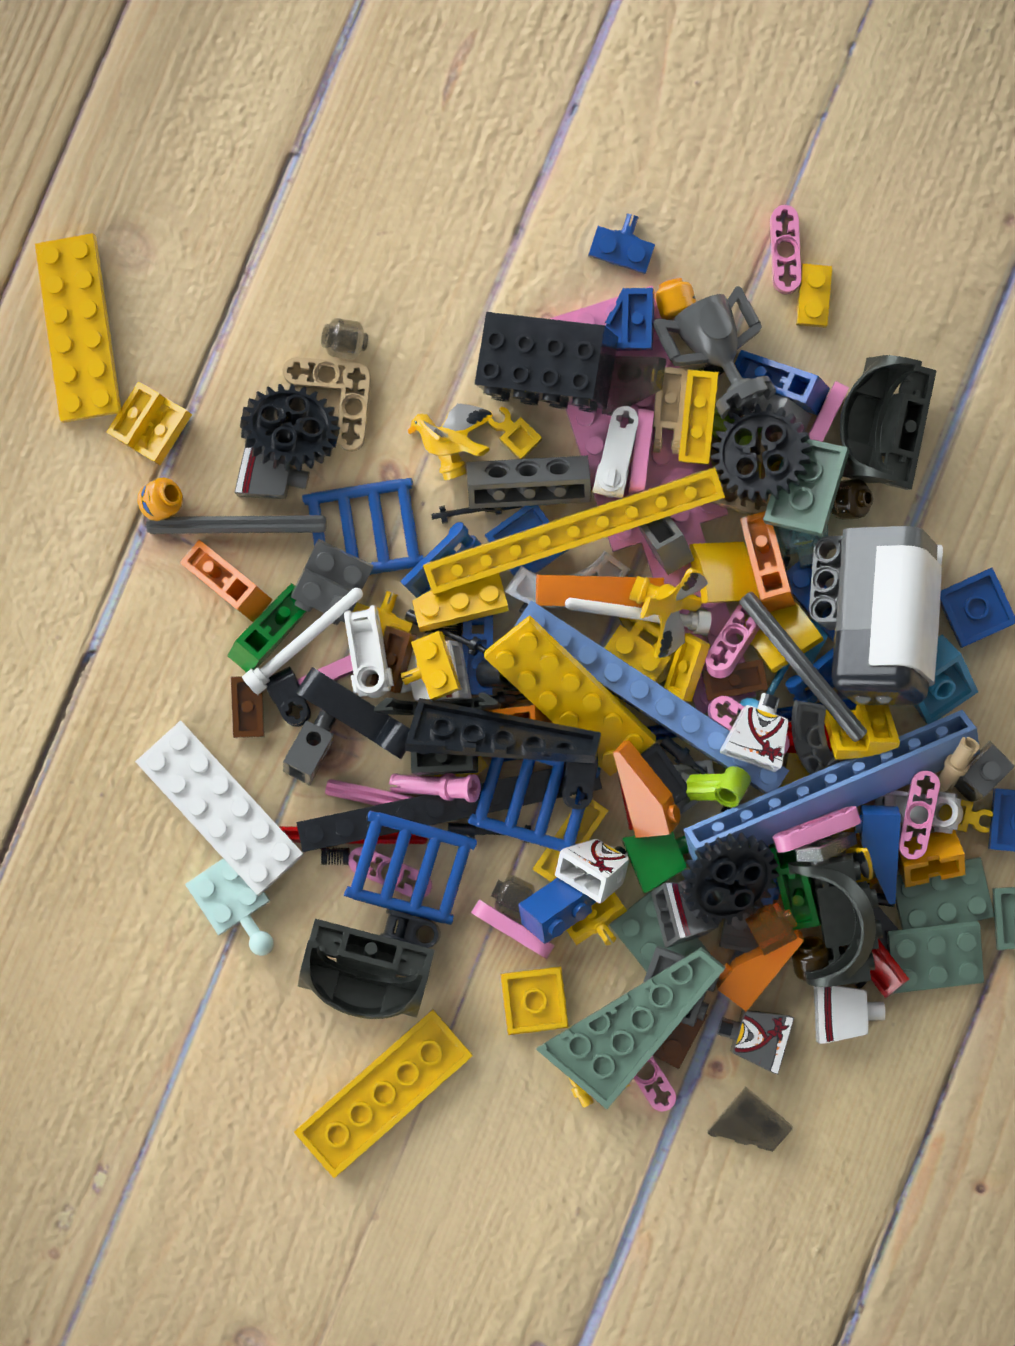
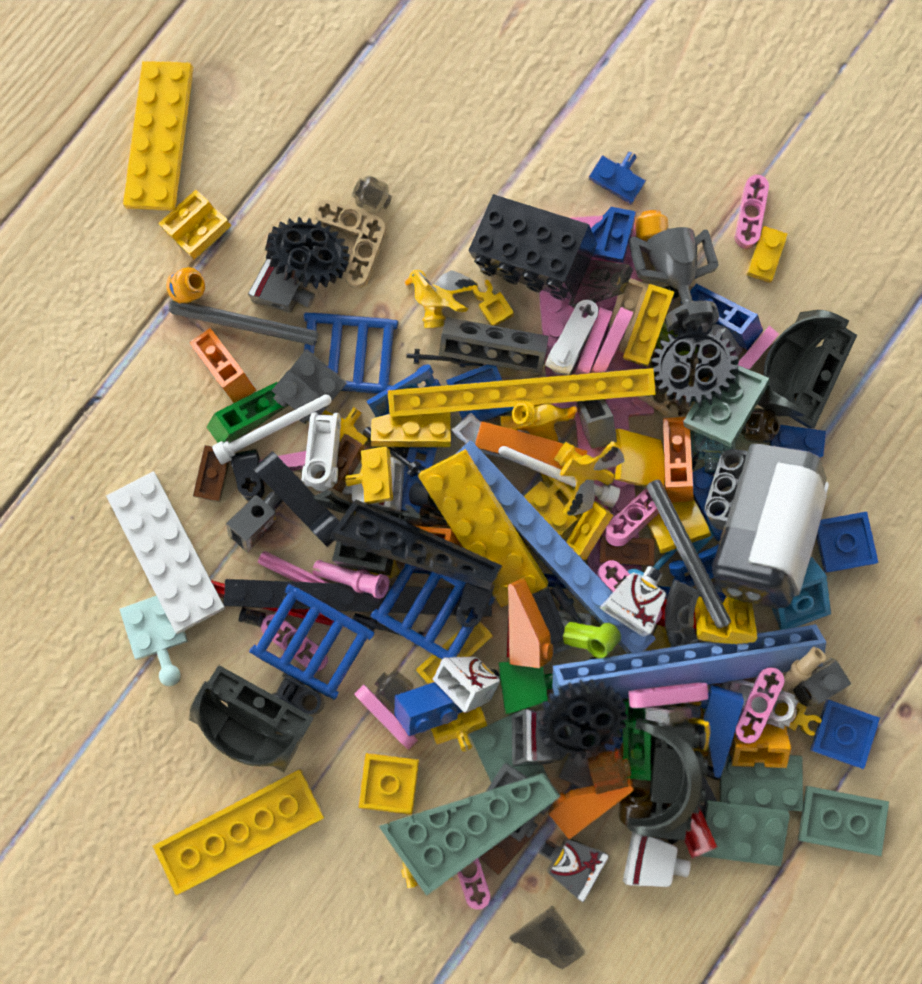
camera: 15 degrees right, 5 degrees down
none -> yellow animal [501,402,577,442]
none -> bright pink beam [590,307,633,373]
none -> blue wing [770,424,826,458]

